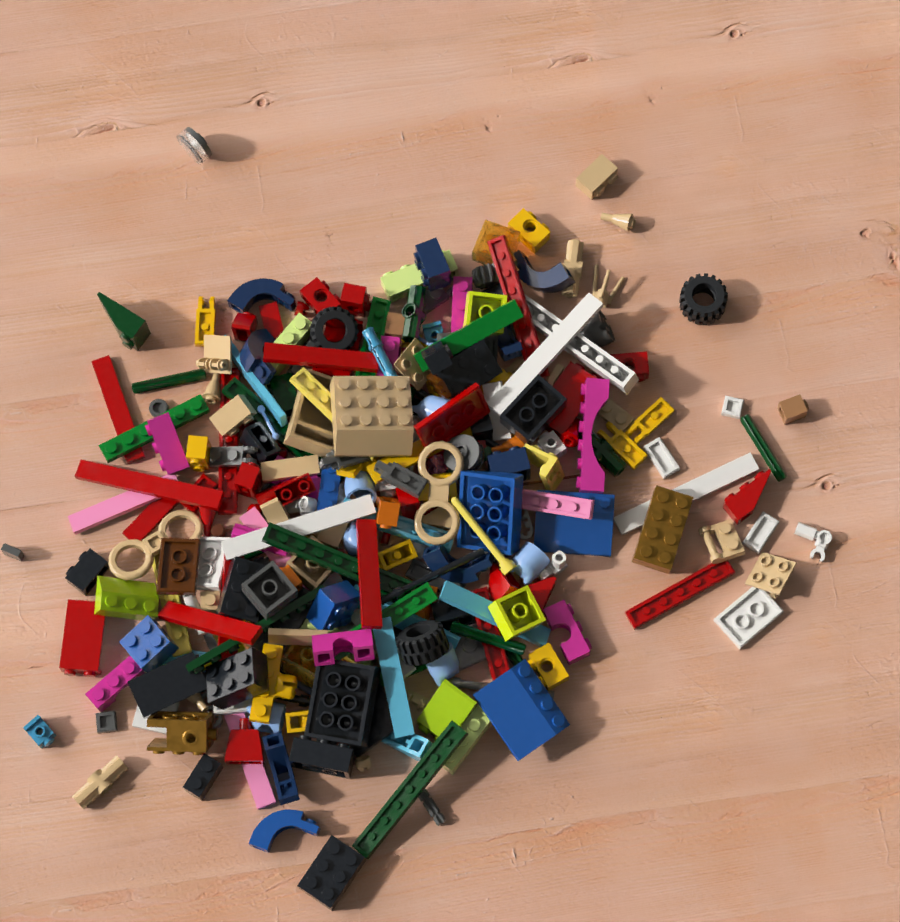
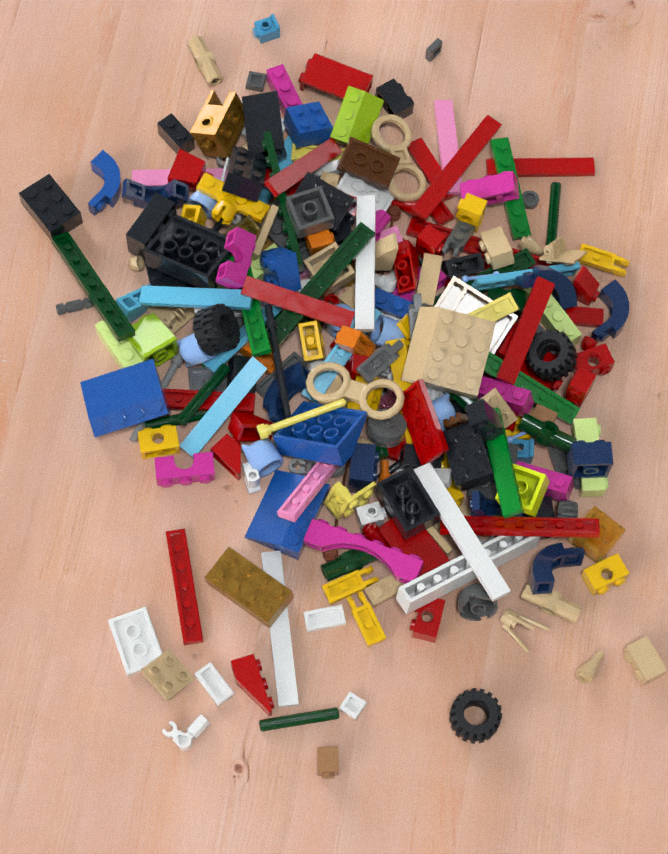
camera: 100 degrees right, 5 degrees down
dark green slope [97,292,151,351] -> none
dark azure pin [362,327,398,376] -> none
neon yellow brick [488,585,546,641] -> none
tan plate [698,519,745,564] -> none

